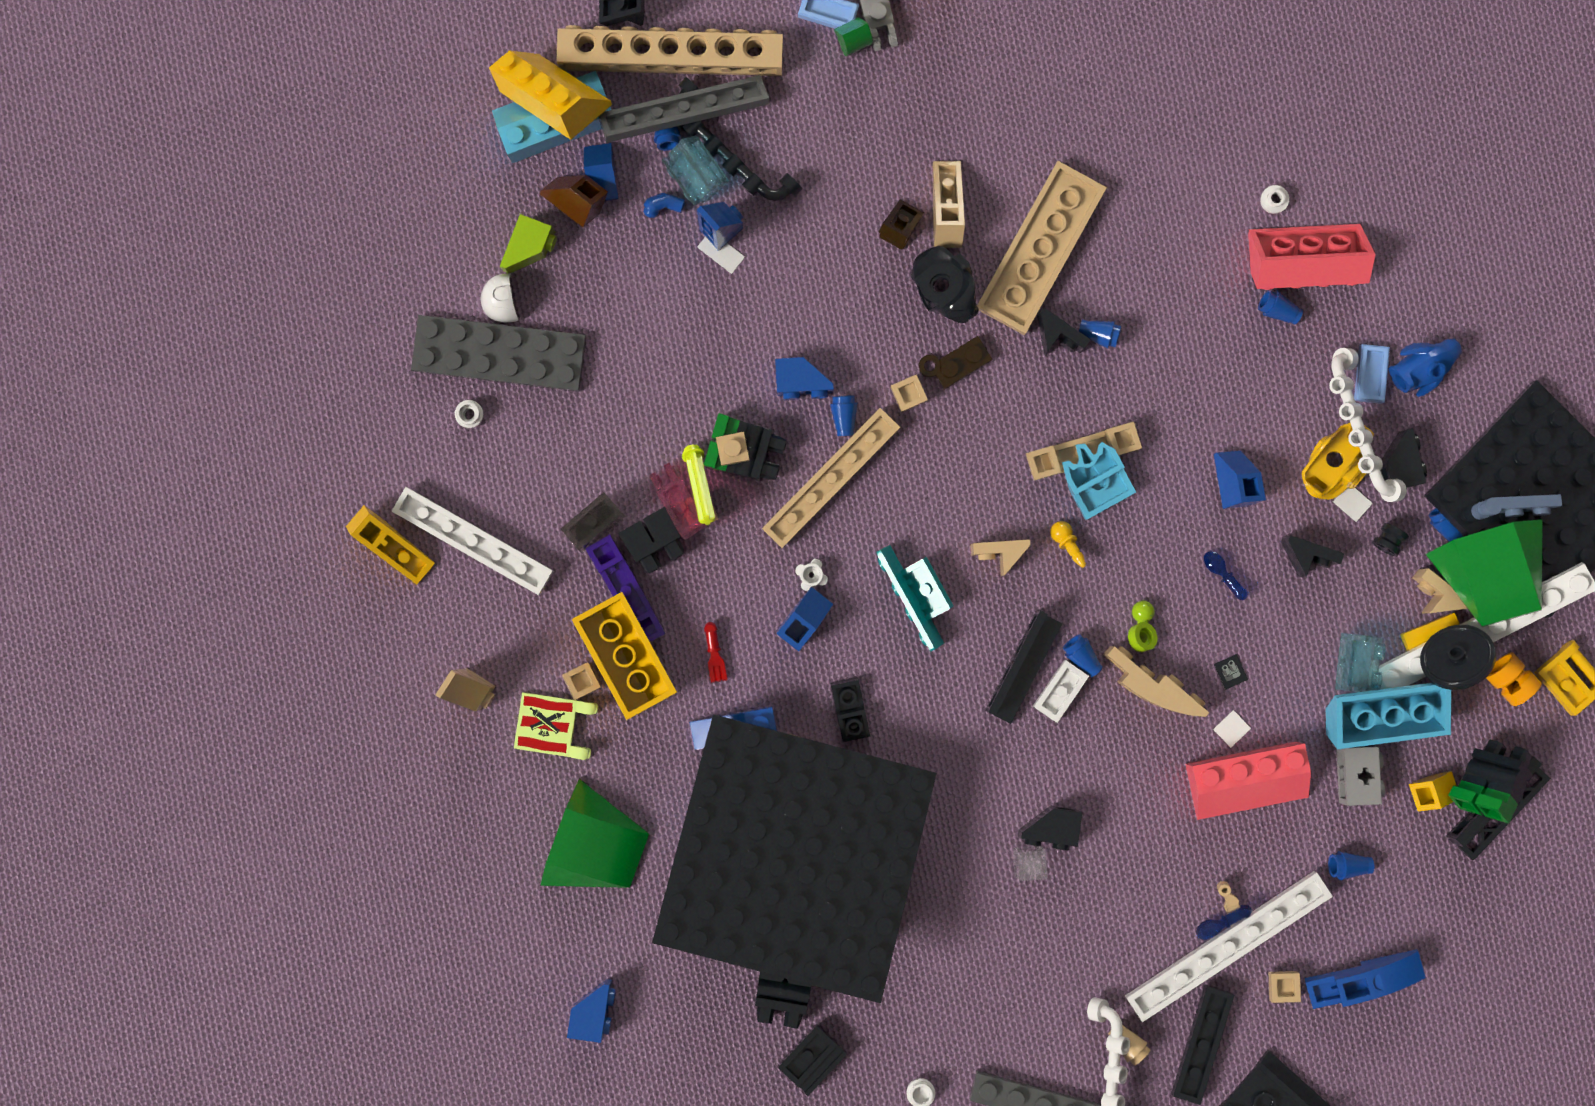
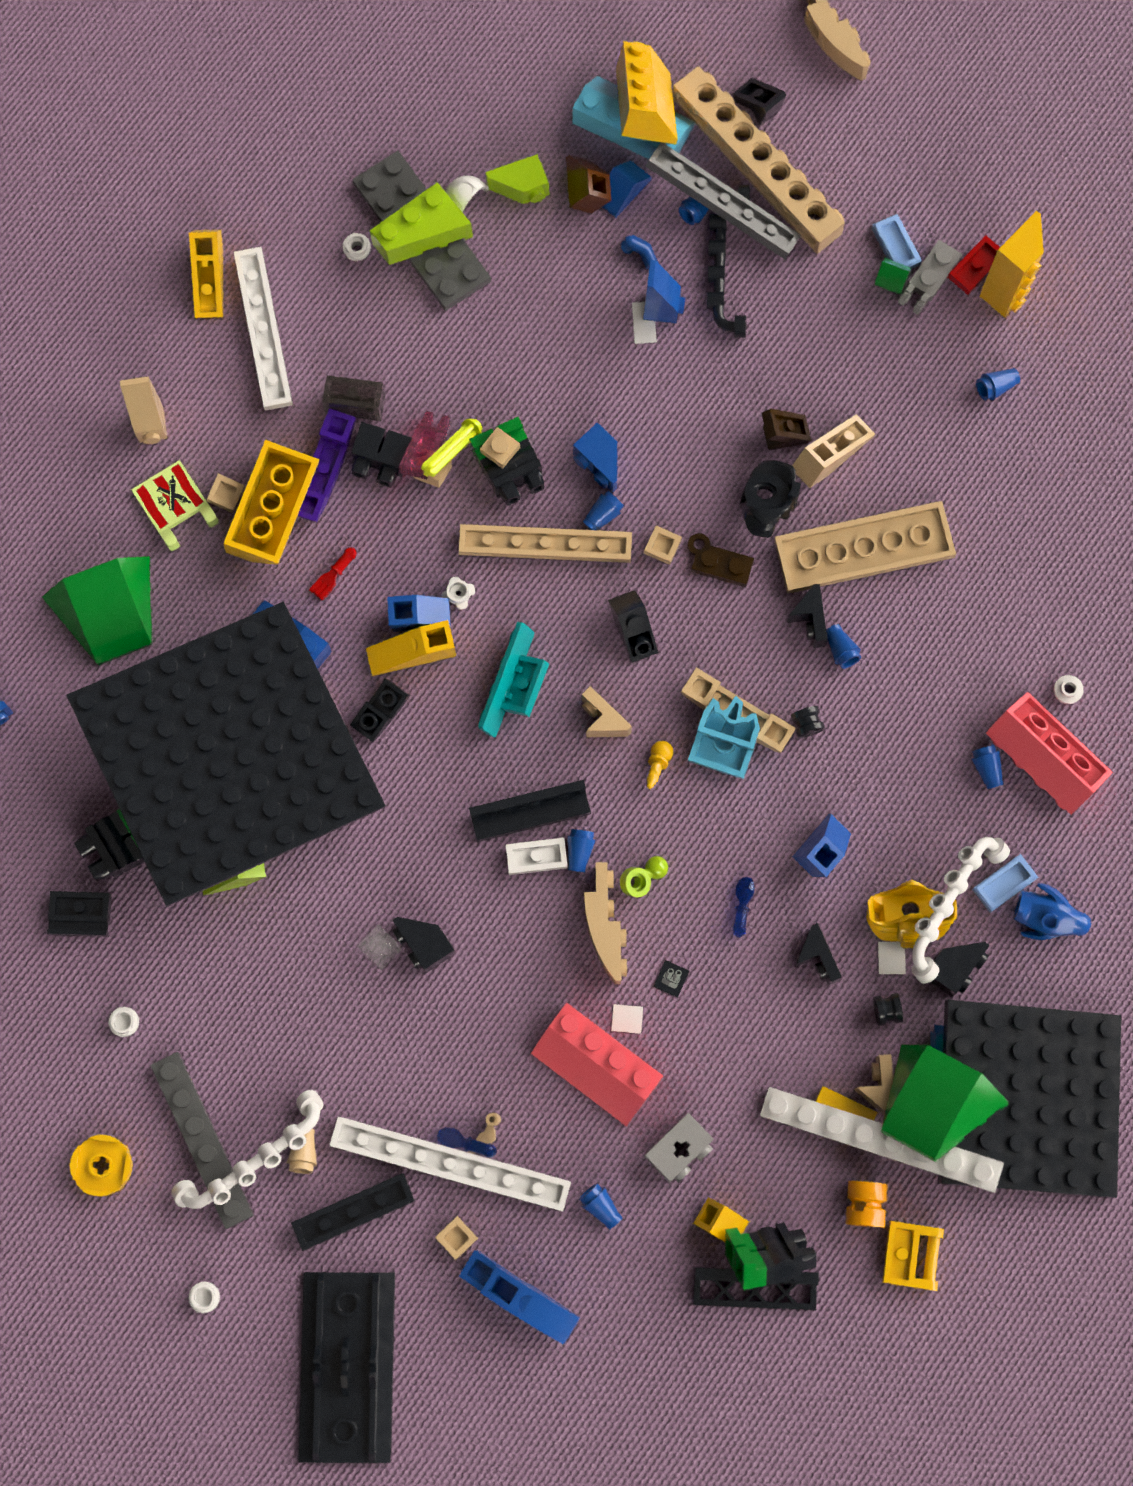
camera: 50 degrees right, 10 degrees down
clear light blue hinge [661,136,729,205] -> none
medium azure slope [1326,683,1451,749] -> none
clear light blue hinge [1335,633,1386,692] -> none
black shield [1420,625,1497,690] -> none
sand blue plate [1471,494,1562,520] -> none
none -> yellow slope [366,620,457,676]
none -> lime wedge [370,182,473,265]
none -> black slope [608,590,659,663]
none -> black wheel [791,706,825,738]
none -> blue cone [976,368,1020,400]

